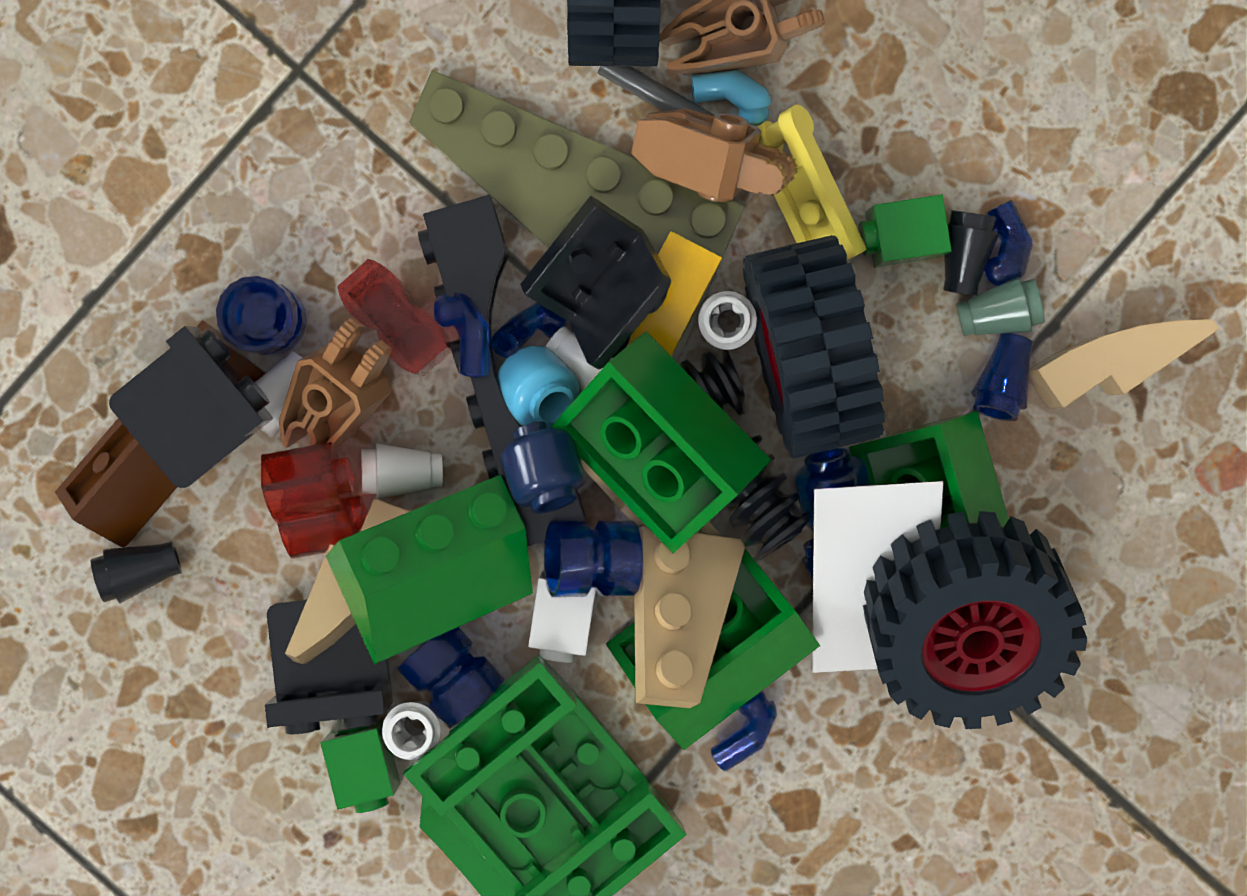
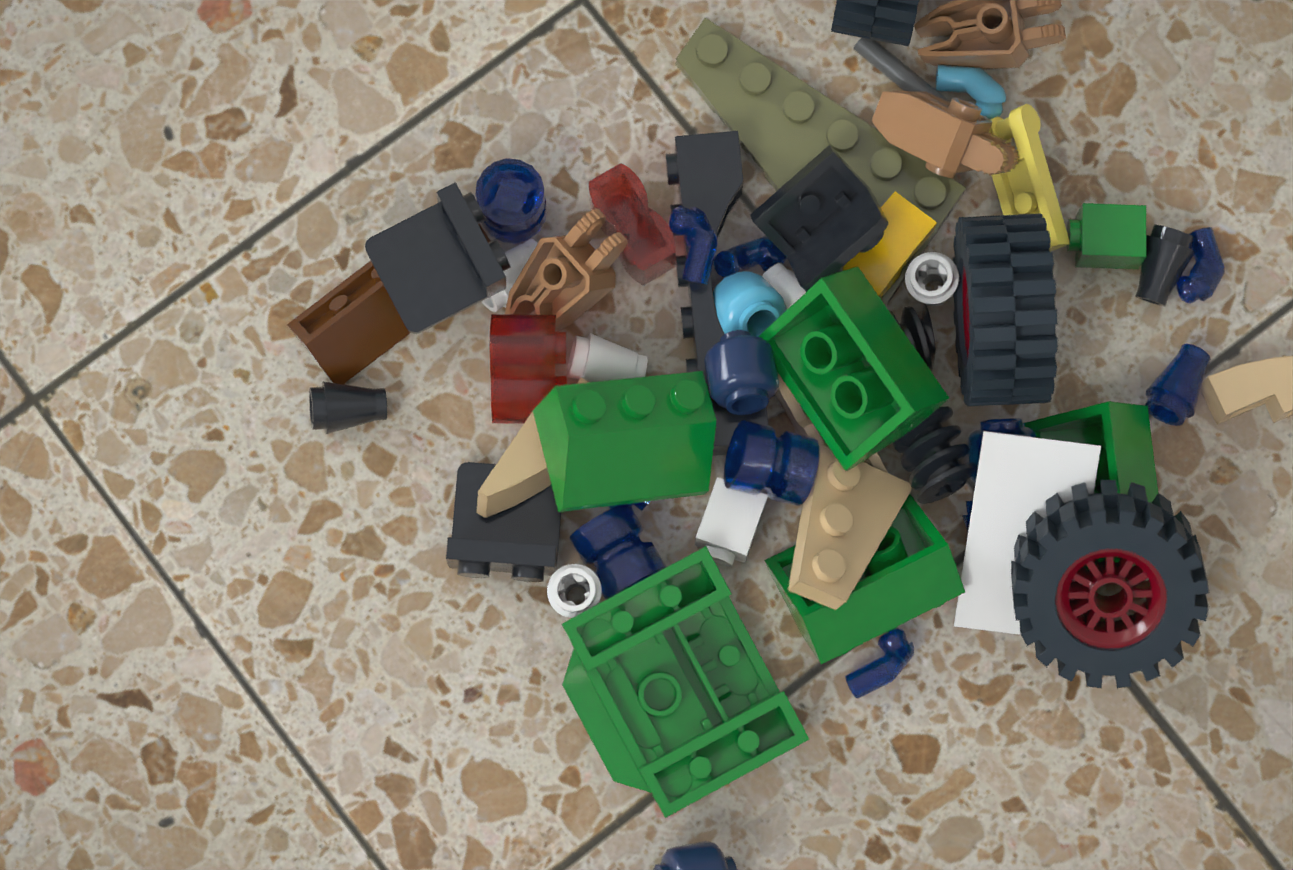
camera: 15 degrees right, 10 degrees down
green brick [320,719,401,813] -> none
sand green cone [956,277,1045,336] -> none

